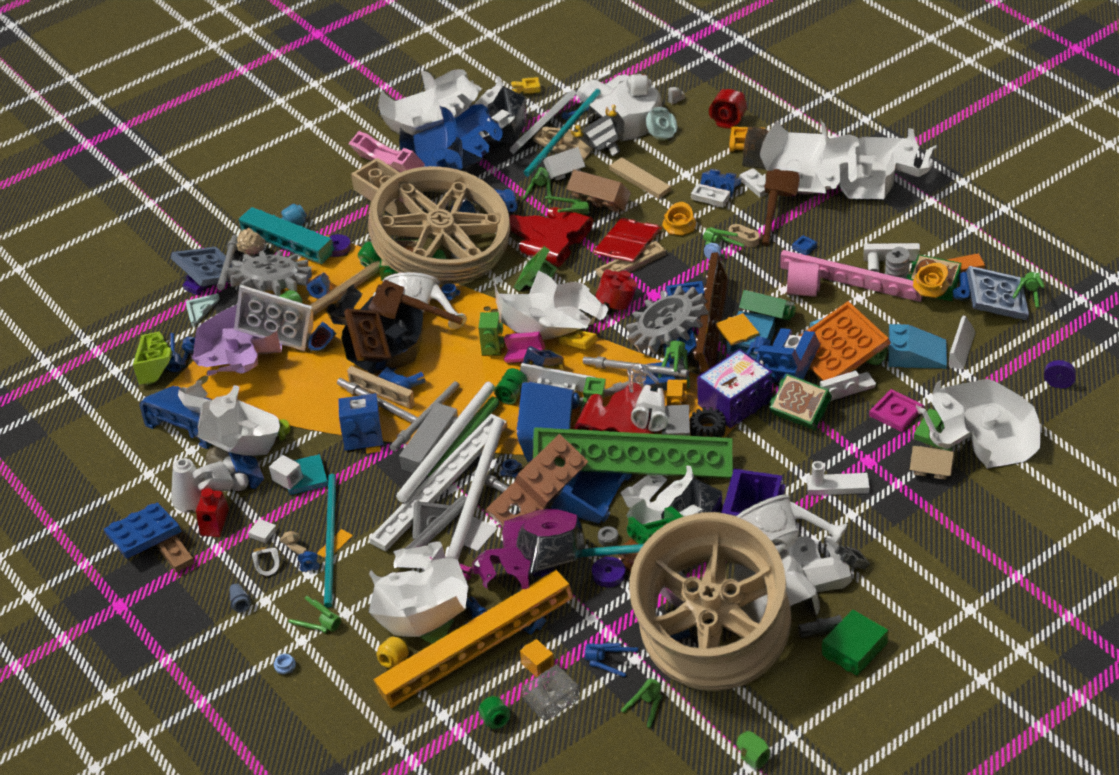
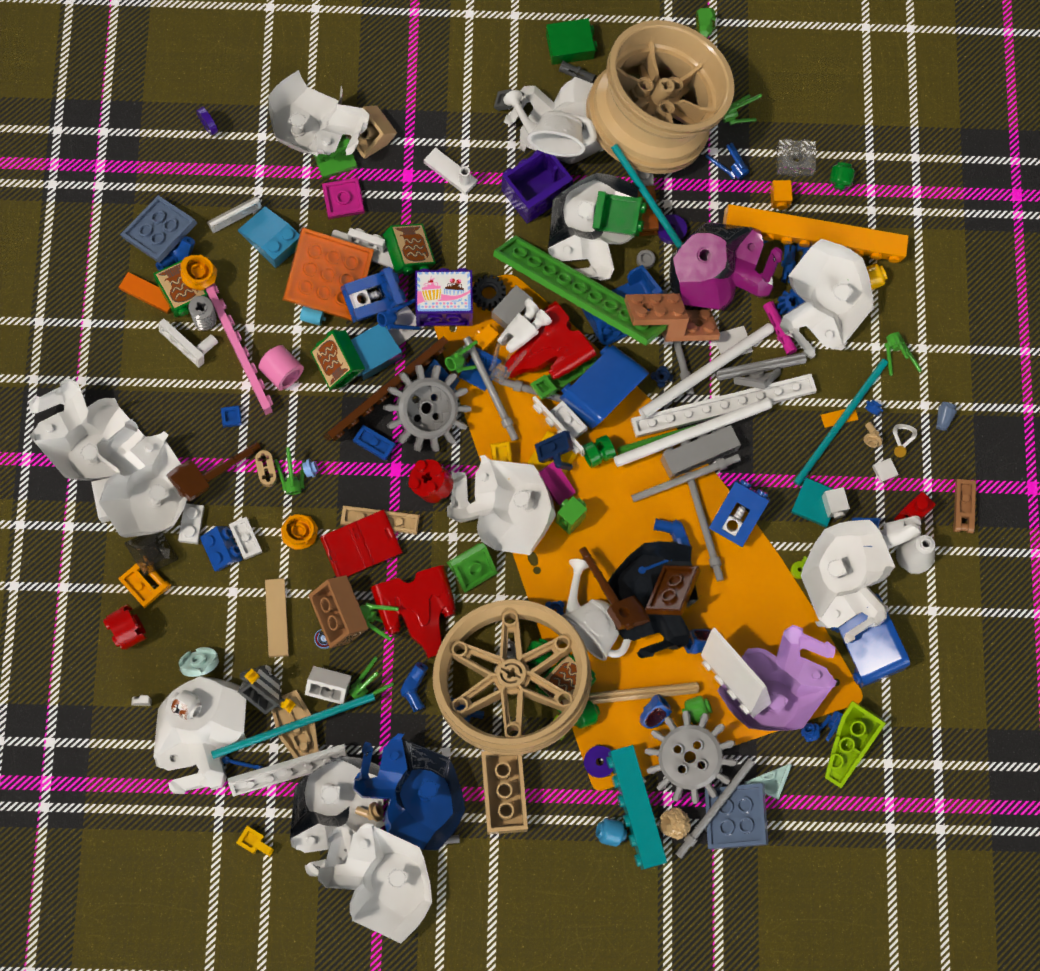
camera: 150 degrees left, 30 degrees up
blue plate [104,502,182,559] -> none
light blue plate [274,653,296,674] -> none
tan tile [347,366,415,409] -> none
bright pink arch [349,131,425,172] -> none
light orange piece [716,313,759,346] -> none
bright green plant [1013,272,1045,308] -> none

